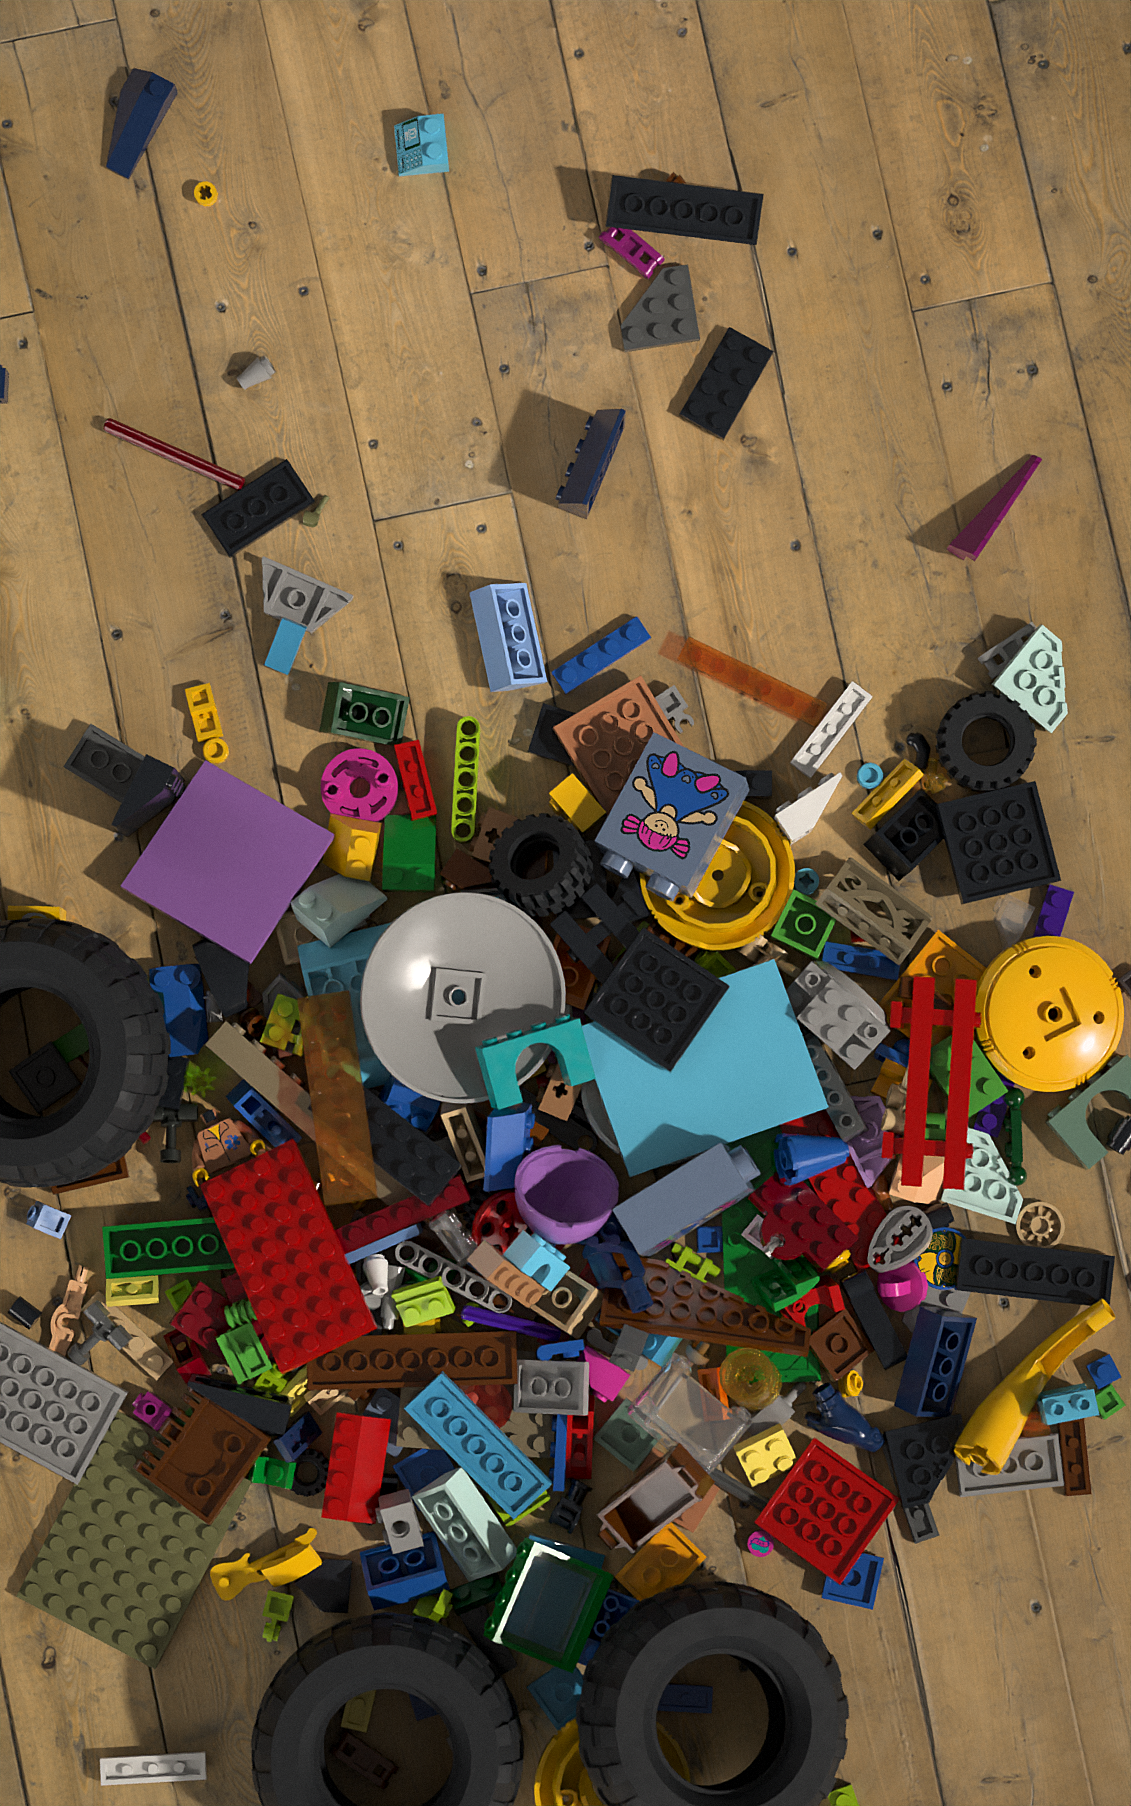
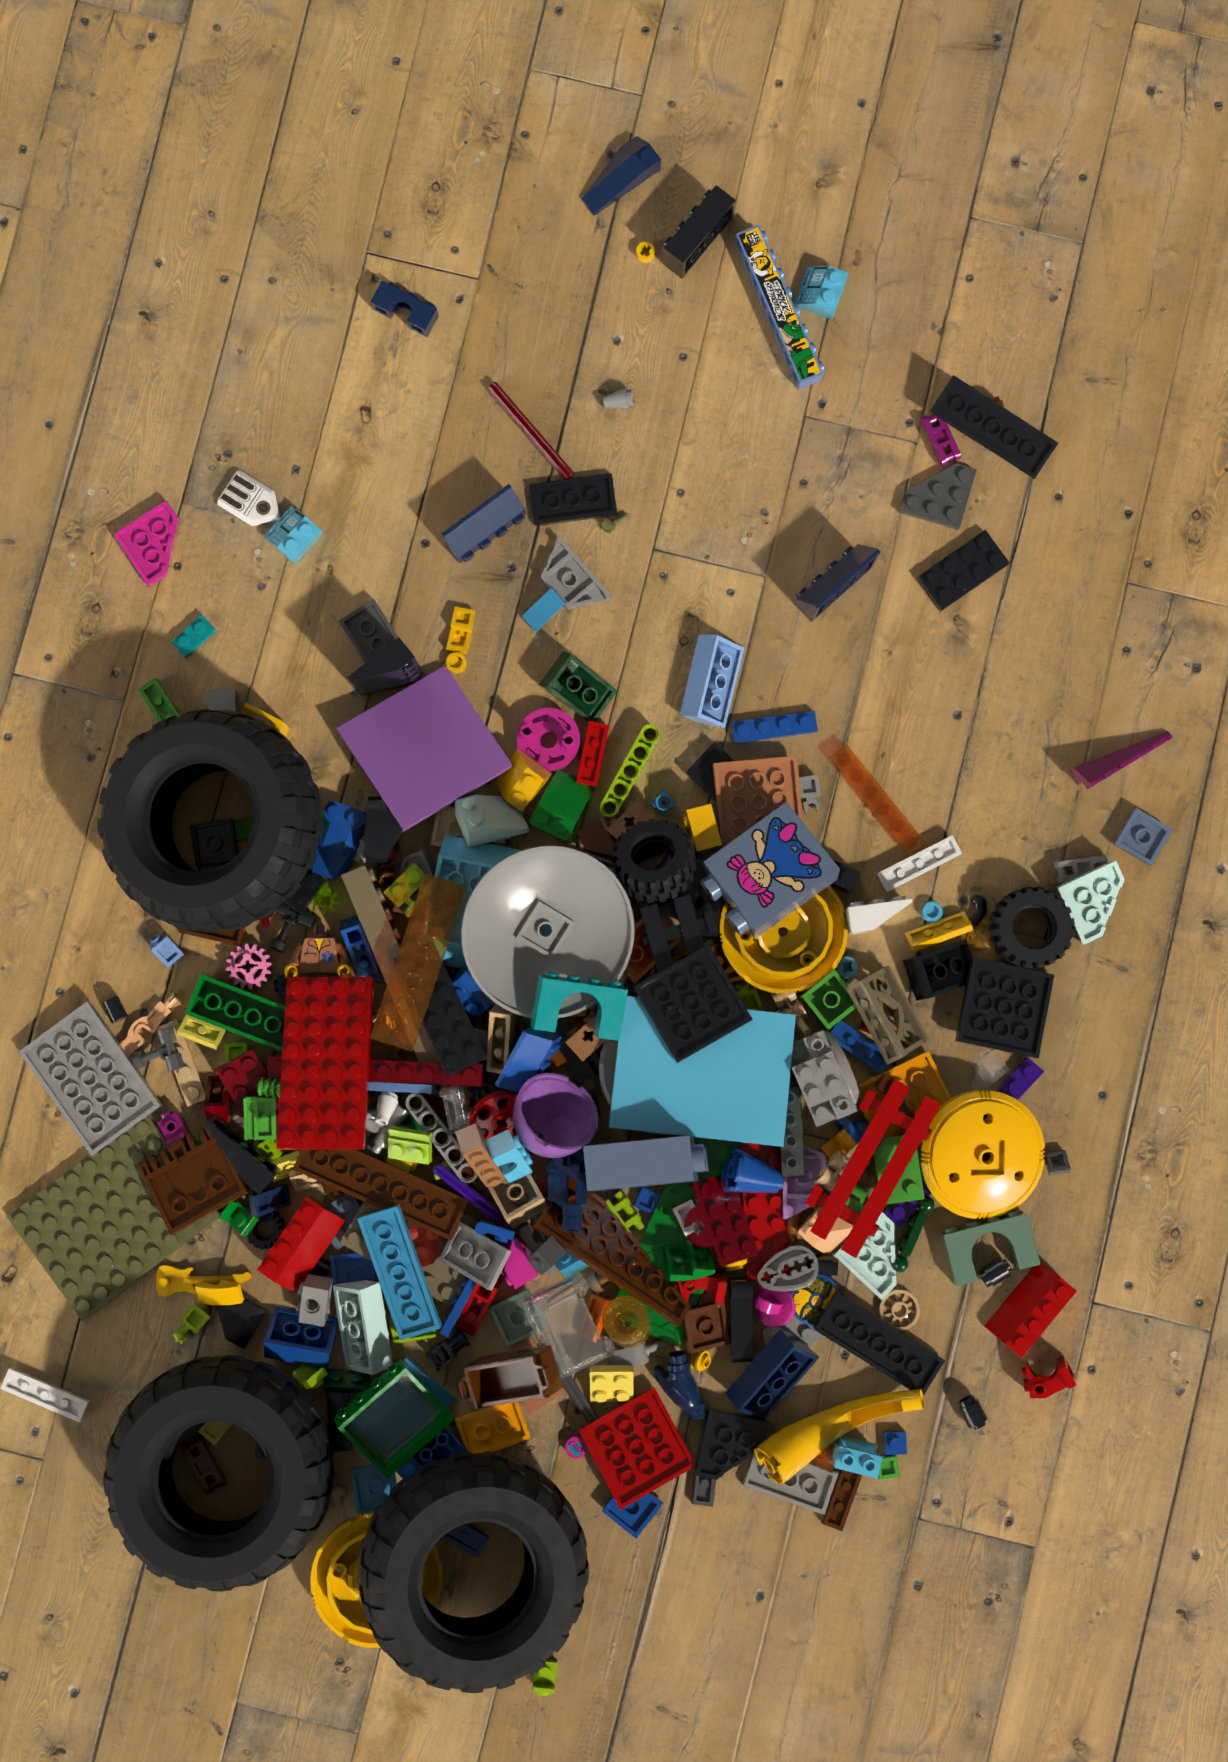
camera: 25 degrees right, 0 degrees up
none -> bright pink gear [226,944,273,990]
none -> dark blue slope [441,484,526,564]
none -> dark azure plate [651,791,676,816]
none -> black brick [662,185,736,279]
none -> brick [735,225,825,390]
none -> sand blue plate [1113,808,1173,866]

